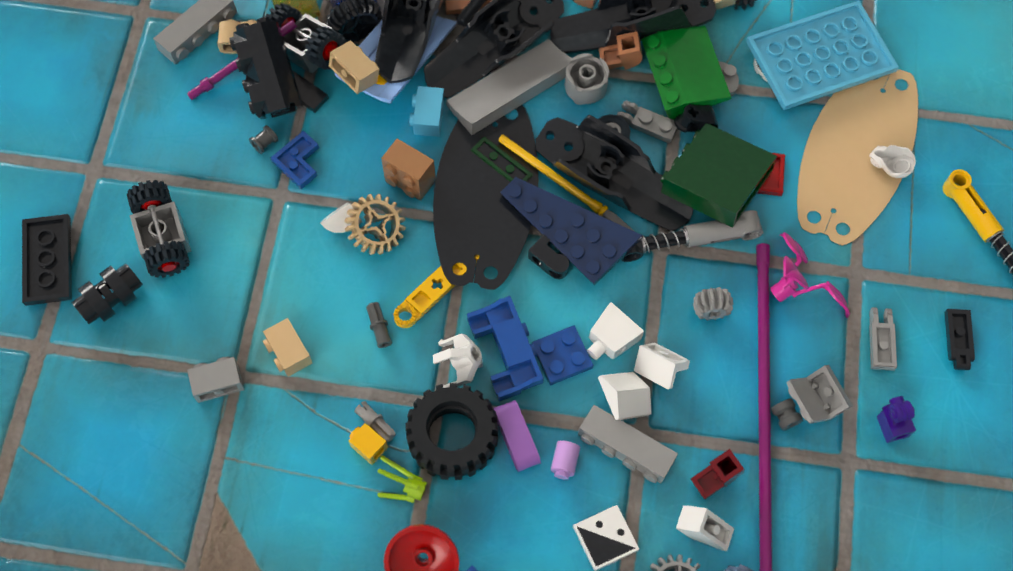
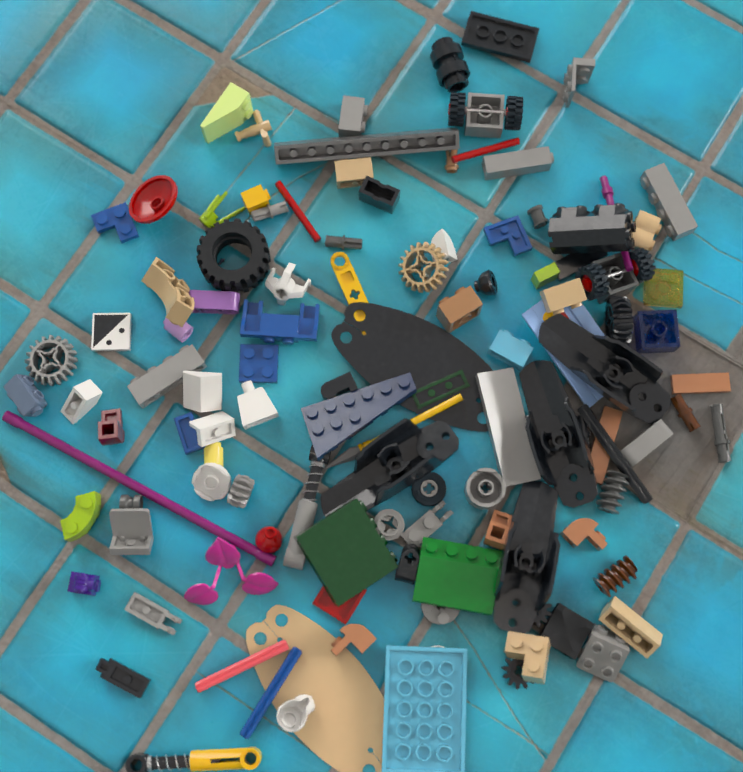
camera: 115 degrees right, 10 degrees up
none -> lime brick [60,491,101,542]
none -> tan brick [141,257,195,327]
none -> blue tile [174,412,204,455]
none -> white tile [192,463,232,501]
none -> coral axle [195,640,289,692]
none -> yellowish green slope [200,82,253,143]
none -> light yellow brick [204,442,224,466]
none -> tan piece [234,110,272,147]
none -> blue axle [240,647,302,739]
none -> red brick [255,526,283,553]
none -> flat silver brick [274,127,460,165]
none -> red bar [275,181,321,243]
none -> nougat brick [331,624,377,656]
none -> black brick [359,175,400,214]
none -> light grey gear [374,509,405,541]
none -> medium nougat pin [444,149,459,173]
none -> red bar [451,137,520,163]
none -> black brick [474,270,498,296]
none -> light grey brick [482,146,554,180]
none -> lime piece [531,262,560,289]
none -> light grey bracket [563,57,595,108]

